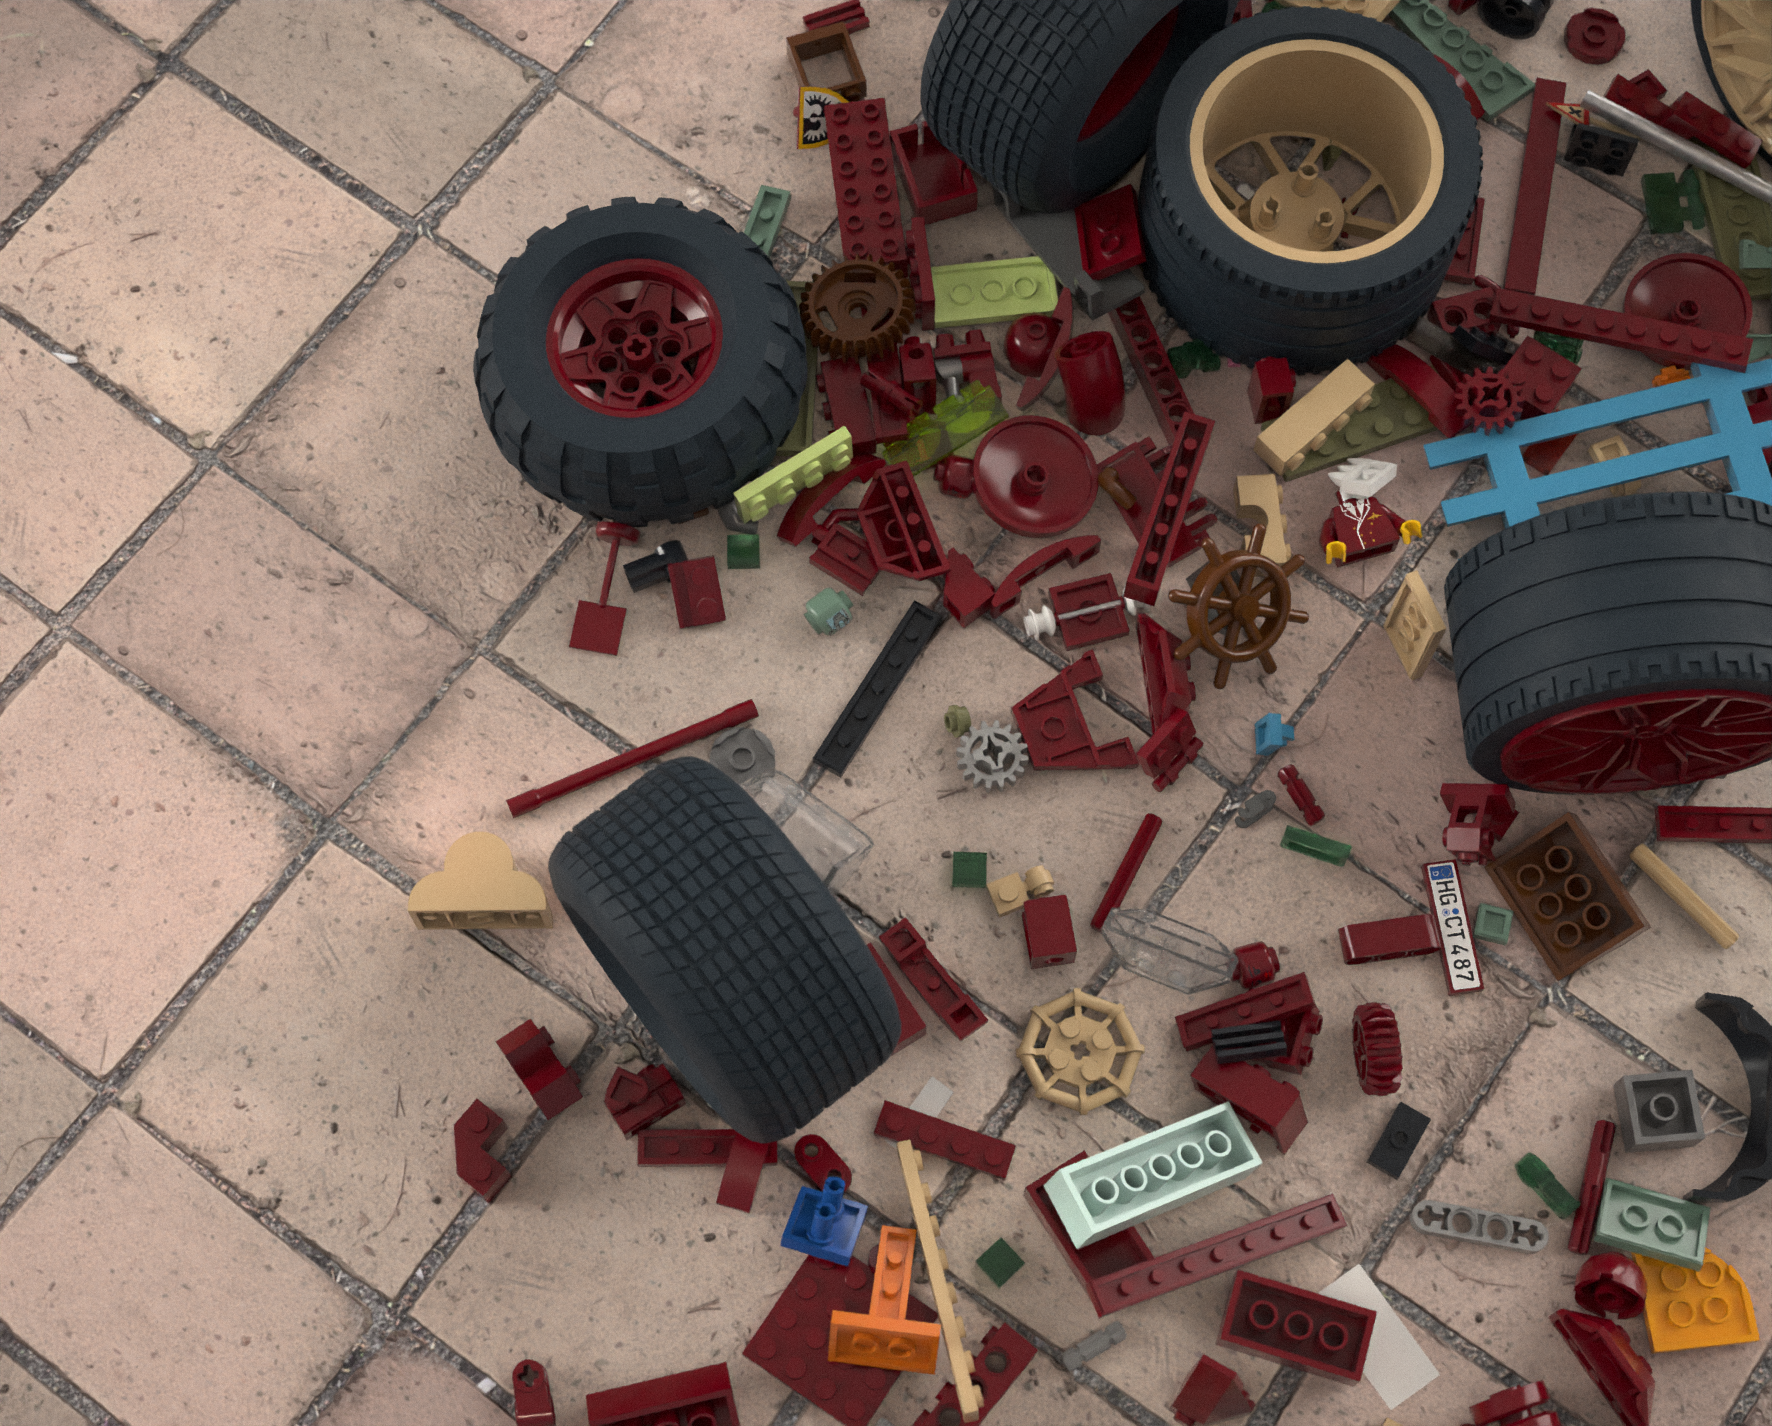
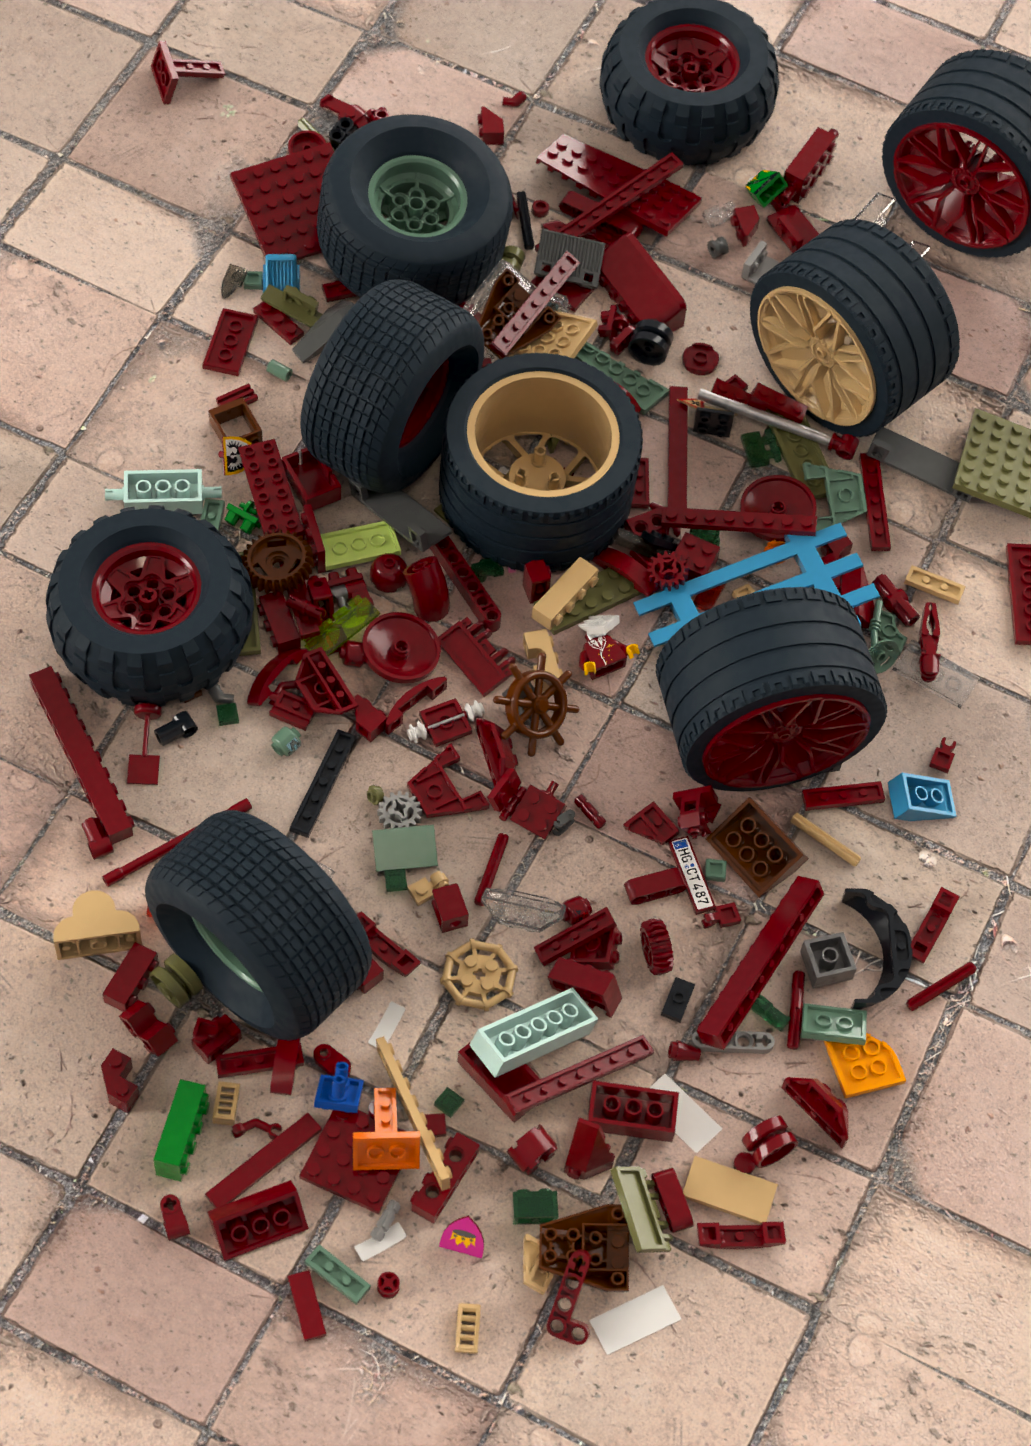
camera: 15 degrees left, 10 degrees down
dark red plate [667,555,726,629] -> none
yellowish green plate [733,426,853,524] -> none
dark red plate [873,1100,1016,1180] -> none
dark red slope [1016,287,1074,411] -> none
light grey axle [1060,1321,1127,1371] -> none
dark red plate [1074,184,1147,280] -> none
reddish brown arm [1098,467,1137,510] -> none
dark red brick [1123,411,1215,606] -> none
black tile [1211,1020,1287,1064] -> none
dark azure tile [1255,713,1295,756] -> none
clear green tile [1279,825,1352,867] -> none
tan tile [1383,570,1447,680] -> none
dark red cylinder [1573,1252,1647,1320] -> none
none -> dark red brick [29,666,135,845]
none -> dark red piece [81,817,114,860]
none -> dark red brick [102,942,159,1012]
none -> light aqua brick [105,469,222,514]
none -> olive wheel [149,953,203,1009]
none -> green brick [153,1079,210,1182]
none -> dark red tile [205,1113,322,1208]
none -> tan slope [212,1081,240,1126]
none -> green hips [225,500,261,535]
none -> dark red arm [231,1118,282,1139]
none -> sand green tile [372,825,438,872]
none -> dark red tile [424,1113,446,1137]
none -> dark red brick [507,1124,558,1176]
none -> dark red plate [510,781,567,840]
none -> dark red wing [623,801,680,845]
none -> dark red cone [668,1040,701,1061]
none -> dark red brick [696,876,824,1050]
none -> dark red plate [701,902,741,929]

